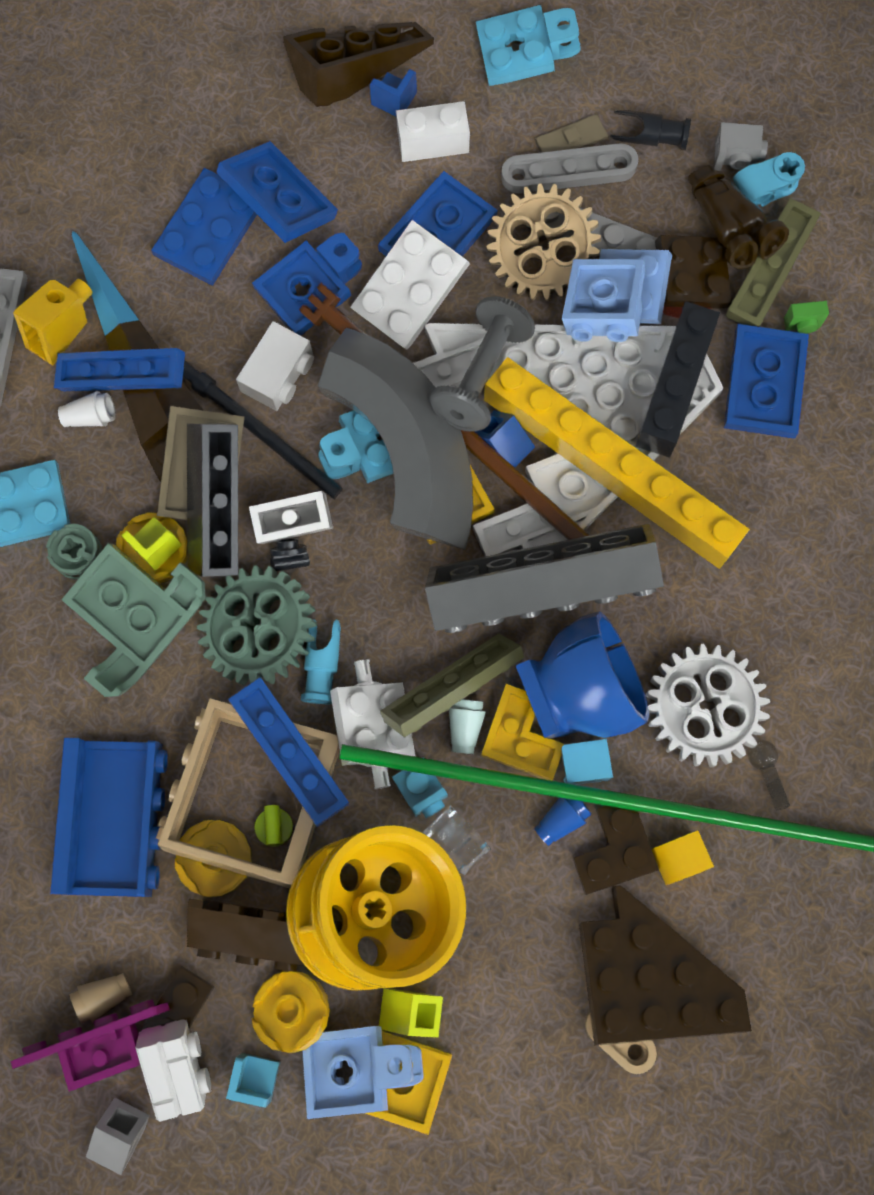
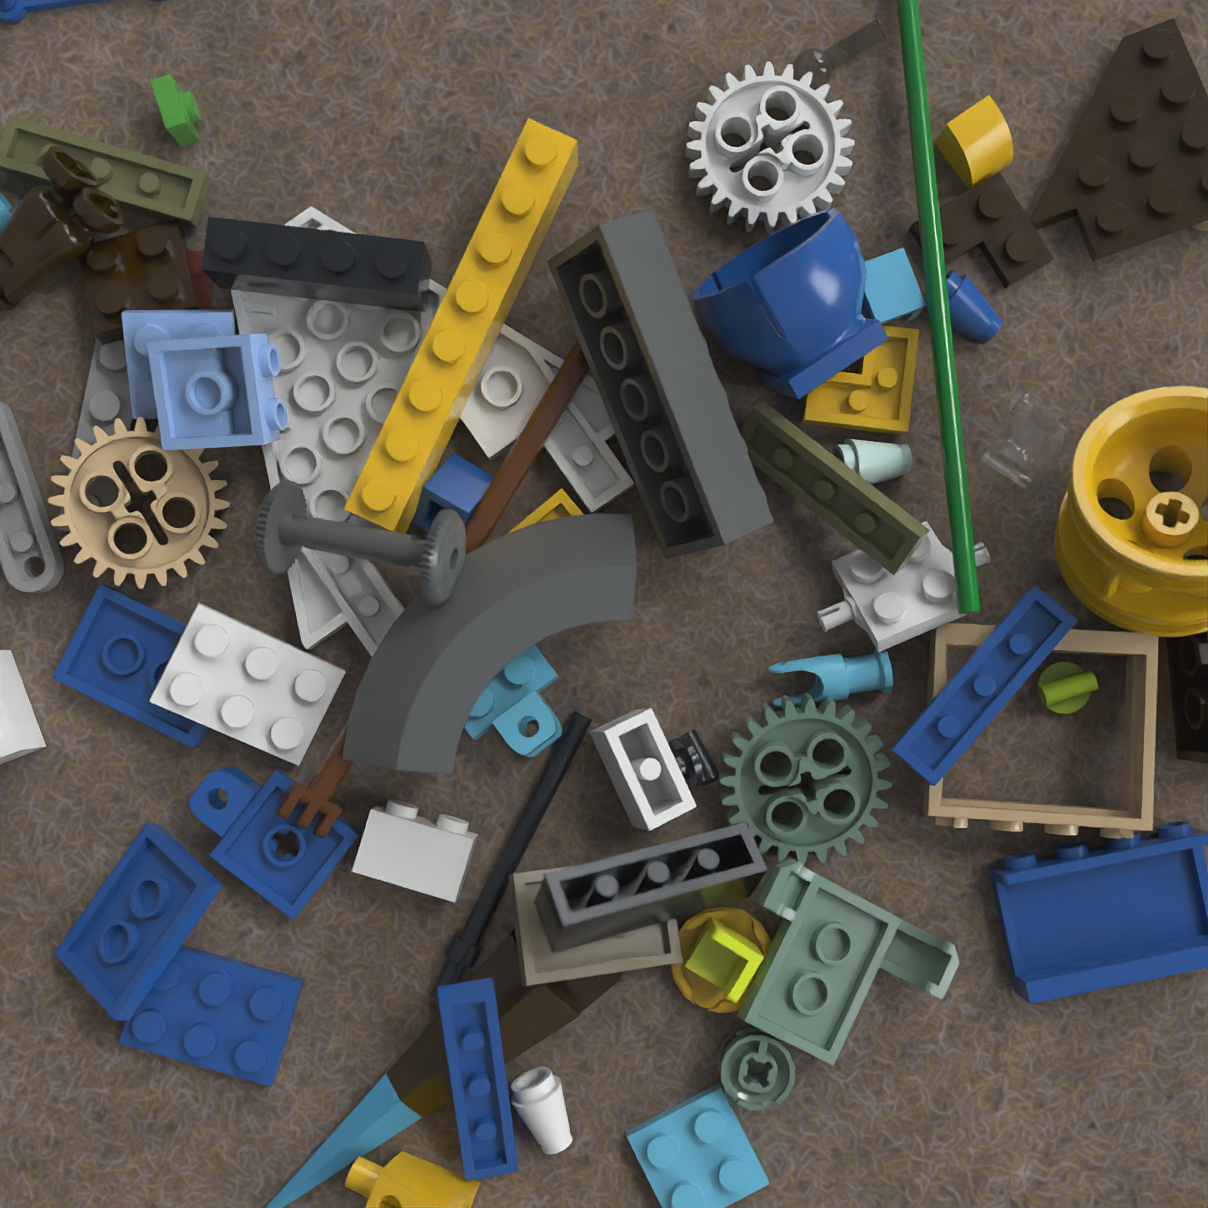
camera: 105 degrees left, 10 degrees up
yellow tile [175,820,252,897] -> none
medium azure bracket [392,757,448,818] -> none
blue plate [724,324,809,439] -> none

